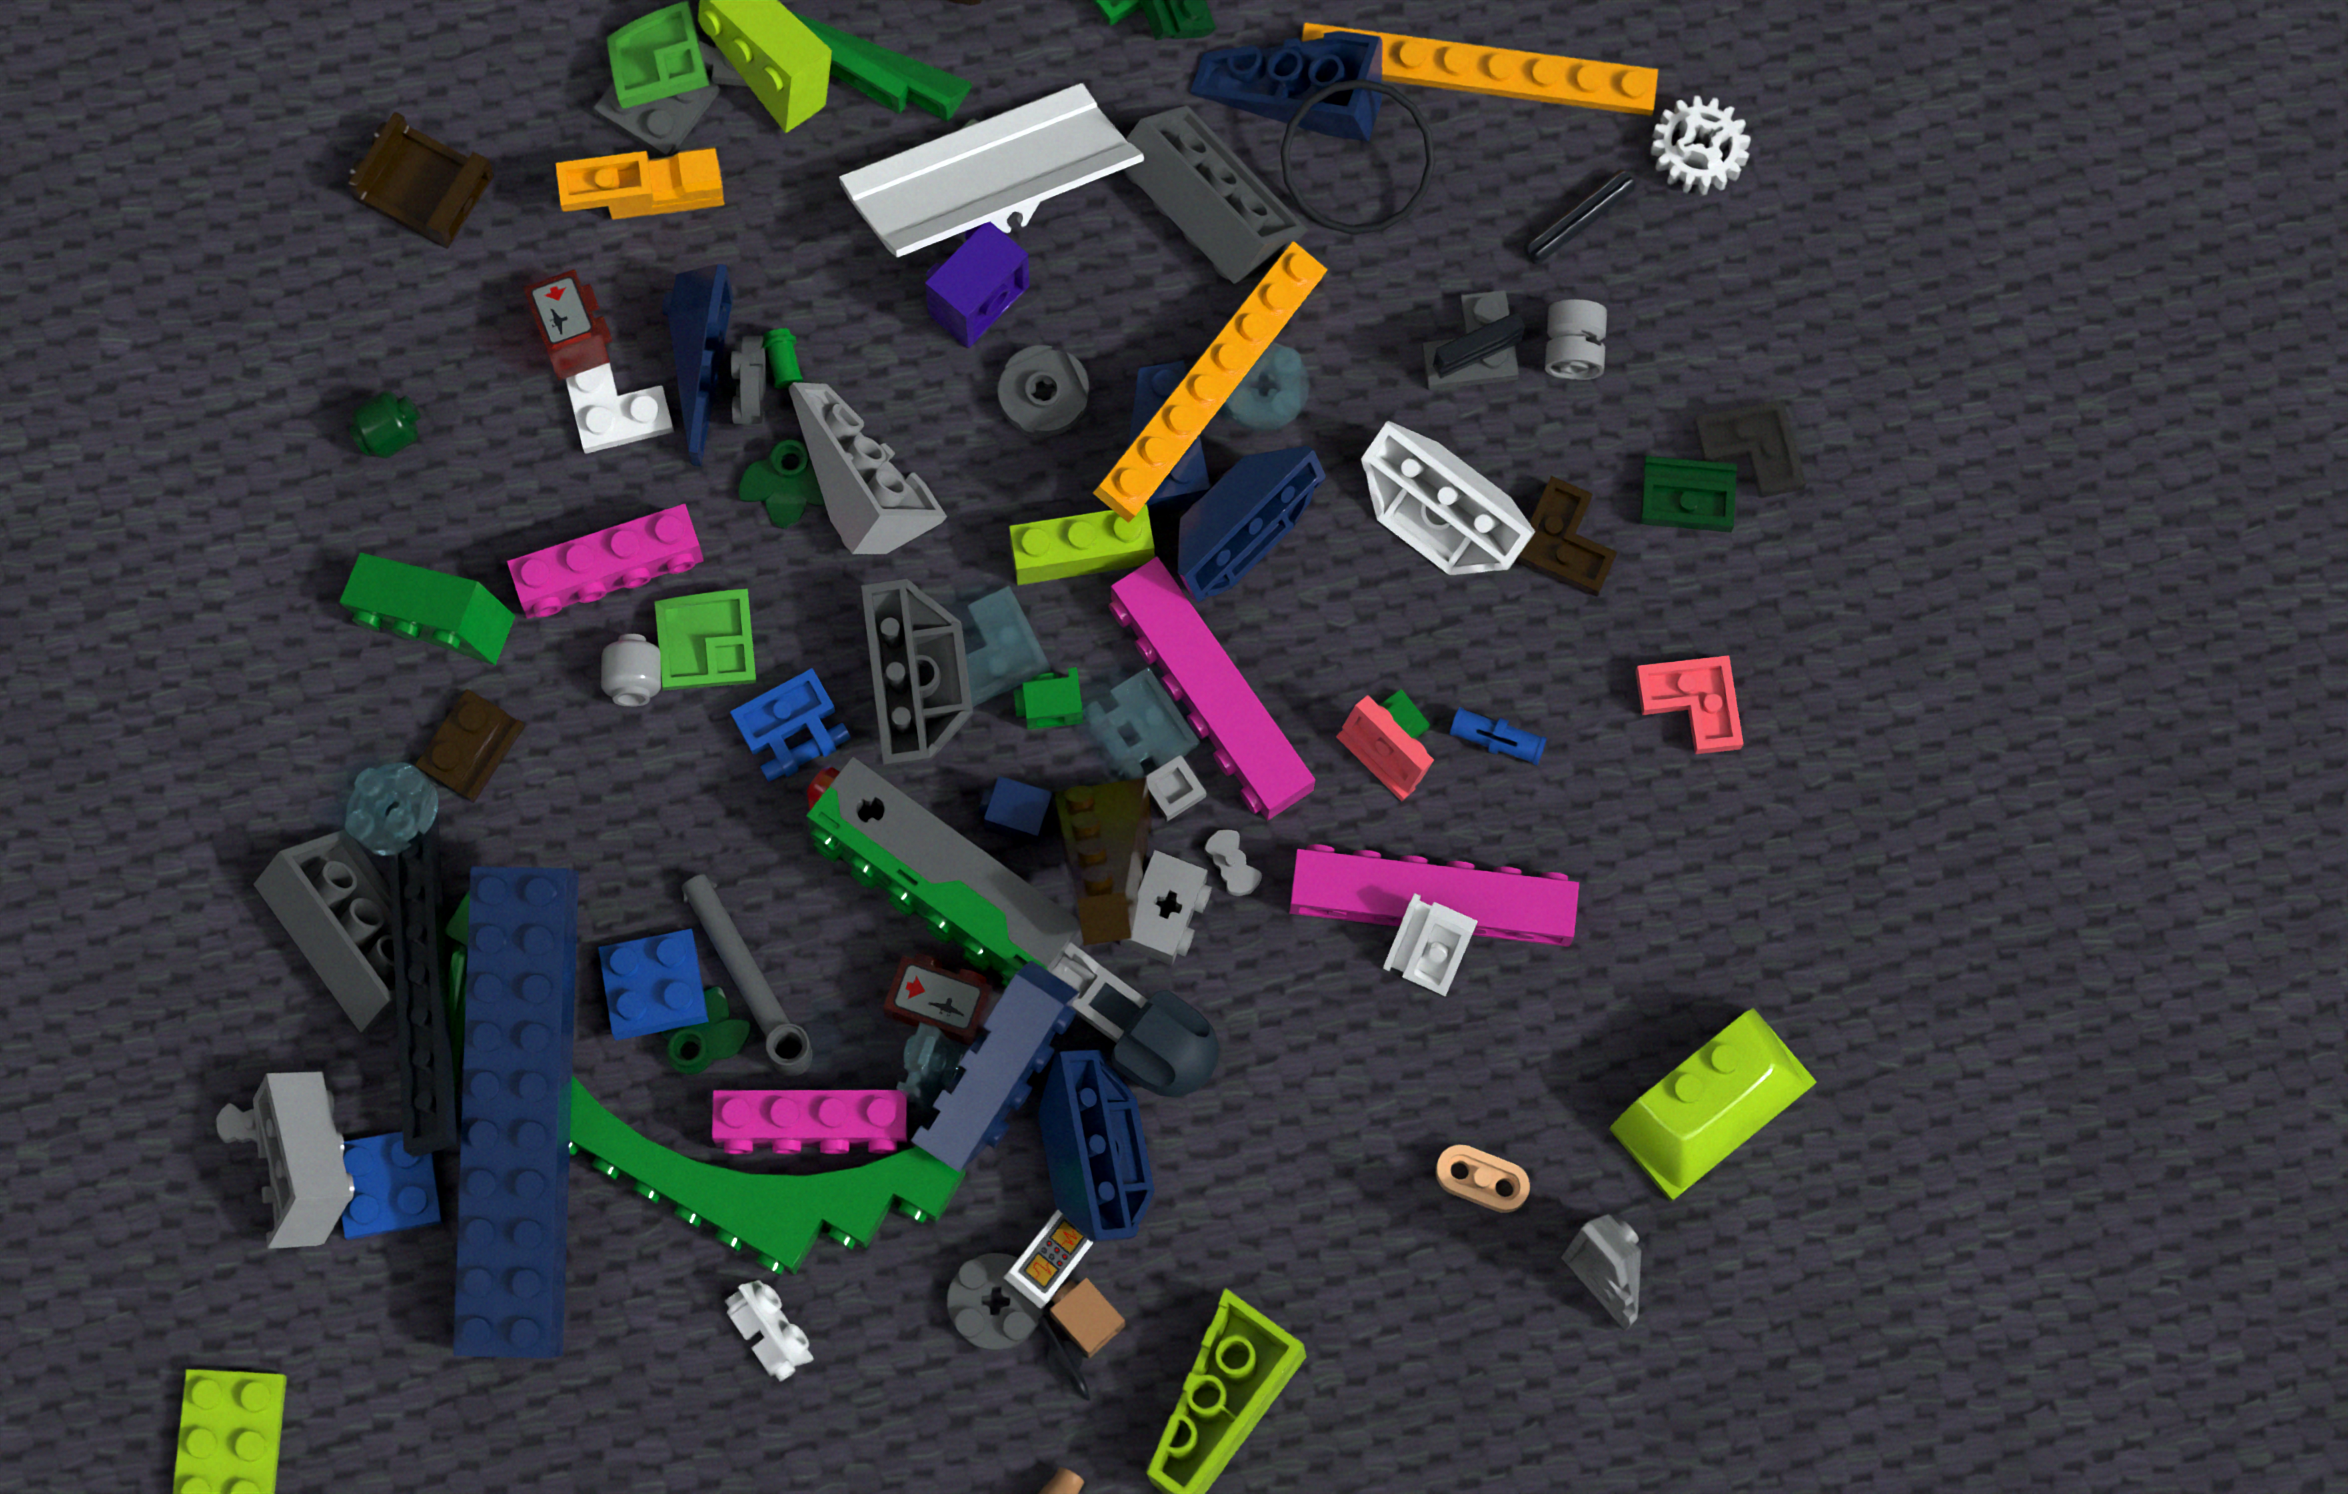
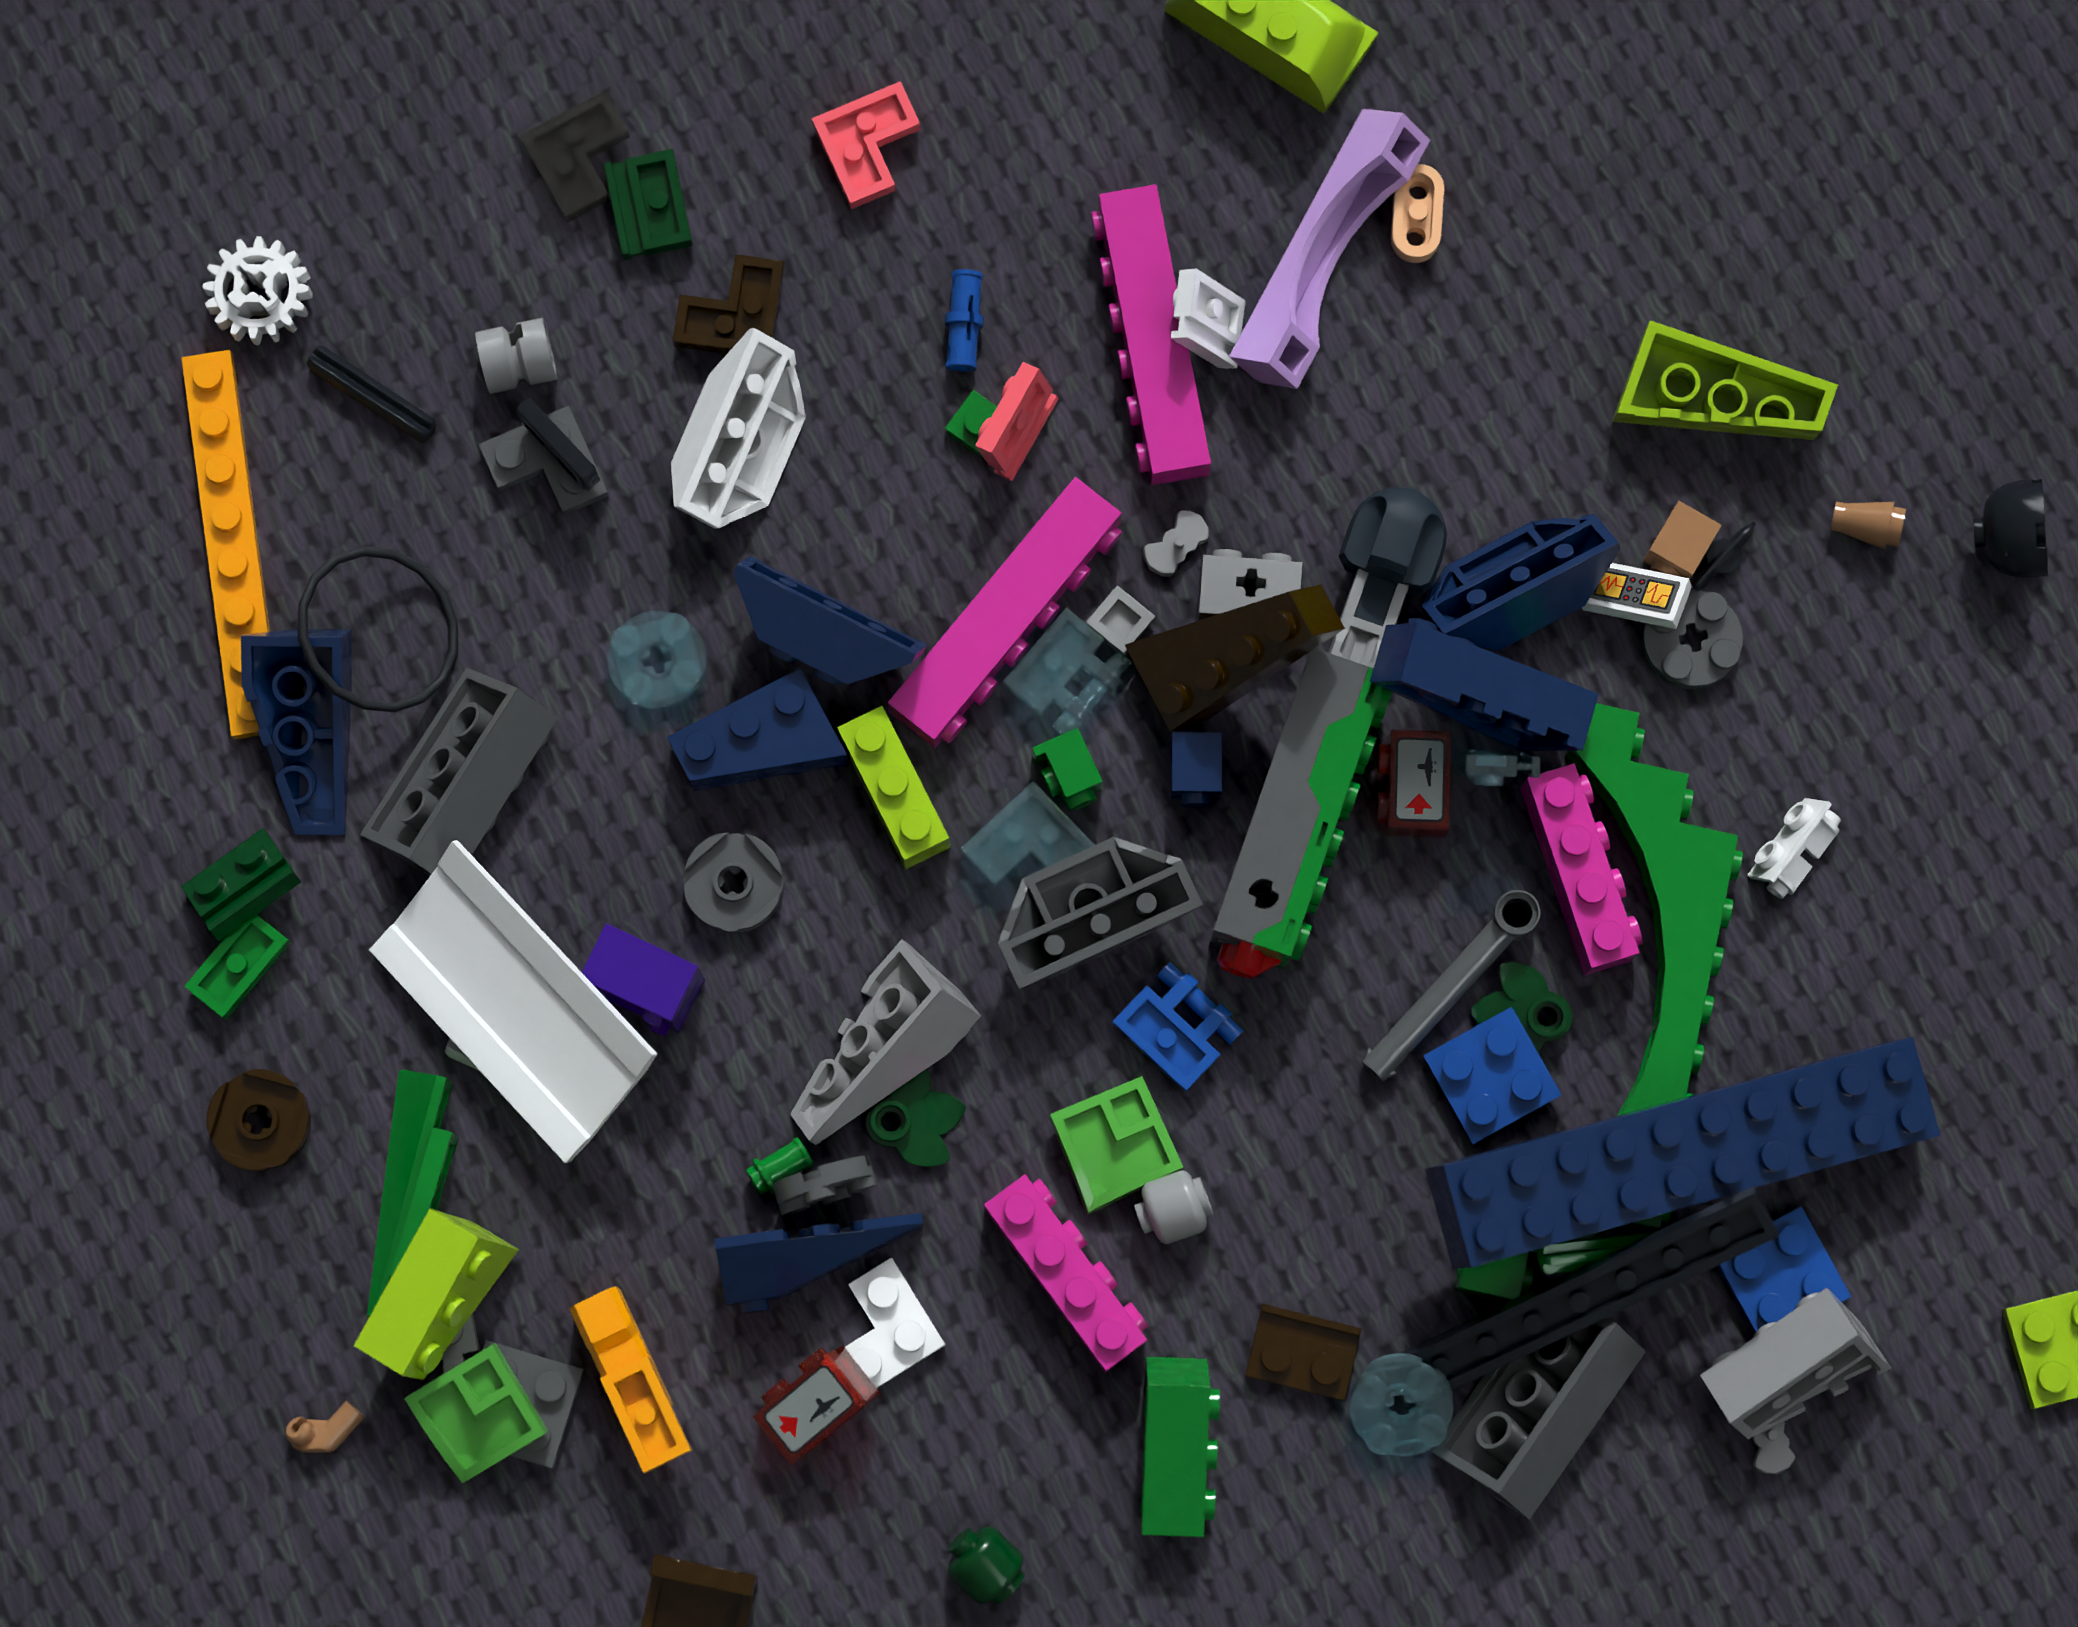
camera: 105 degrees left, 5 degrees up
light orange plate [1093,241,1328,523] -> none
light grey wedge [1561,1214,1641,1330] -> none
none -> lavender arch [1229,109,1430,389]

